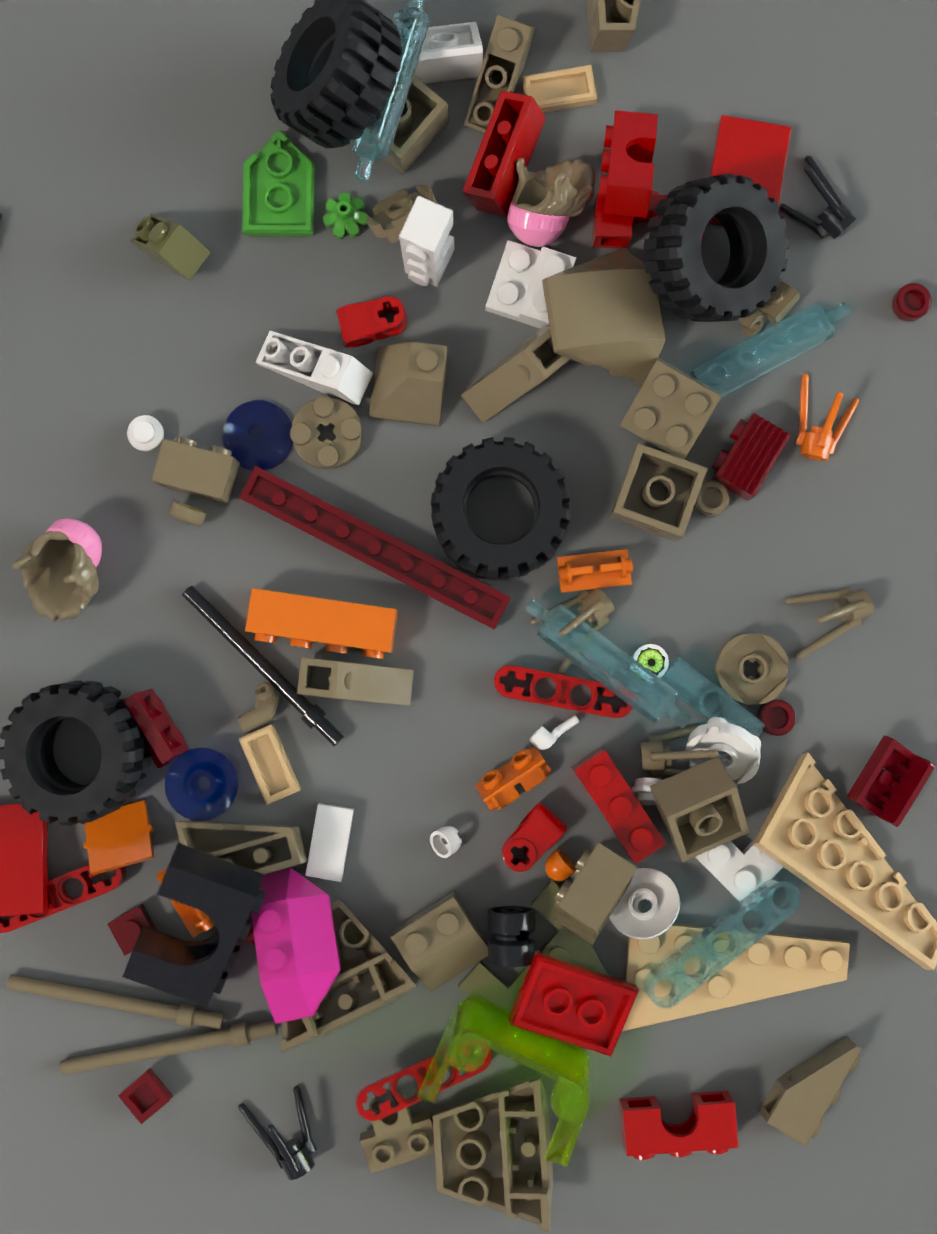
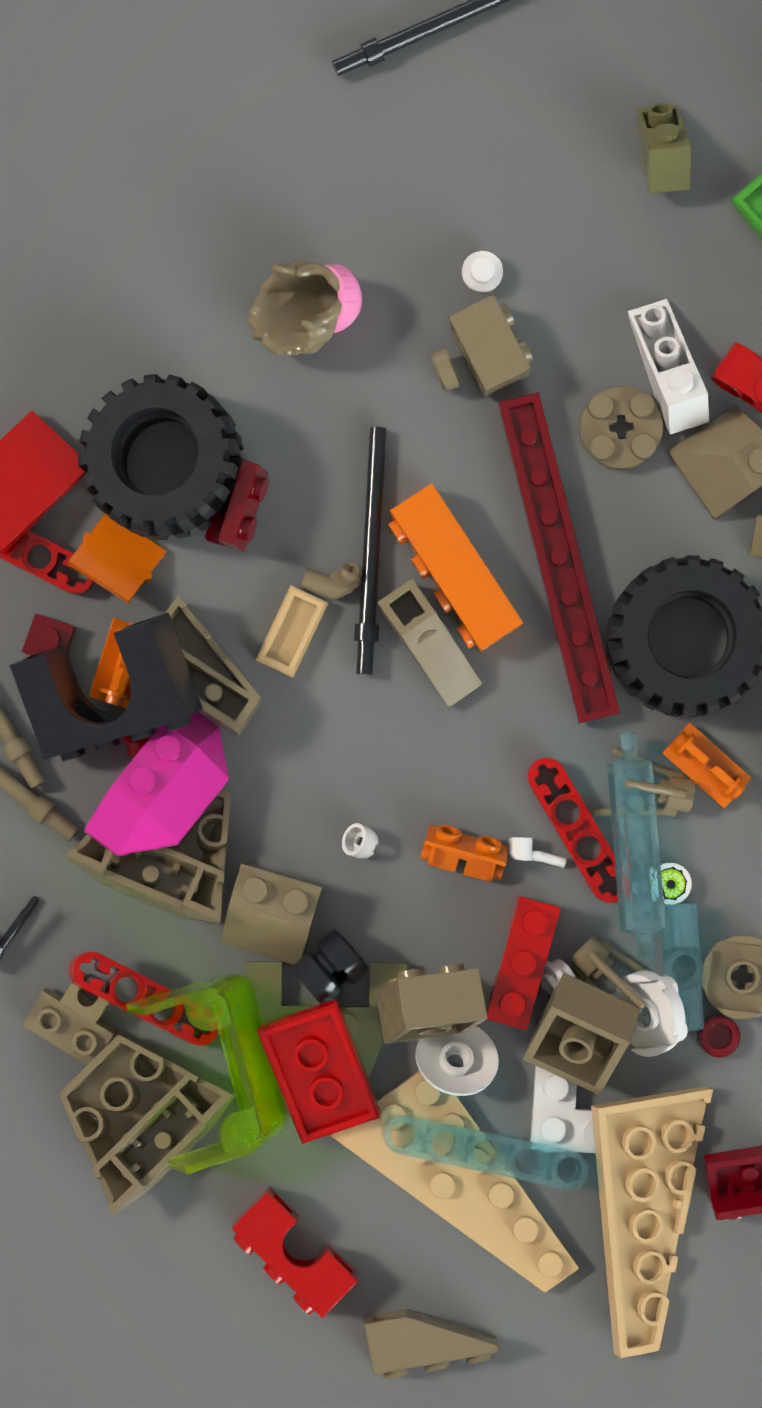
camera: 50 degrees right, 0 degrees up
clear blue dish [165,748,238,821] -> none
clear blue dish [223,400,293,471] -> none
white tile [305,803,355,882] -> none
red piece [501,802,568,872] -> none
orange hinge [545,848,576,881] -> none

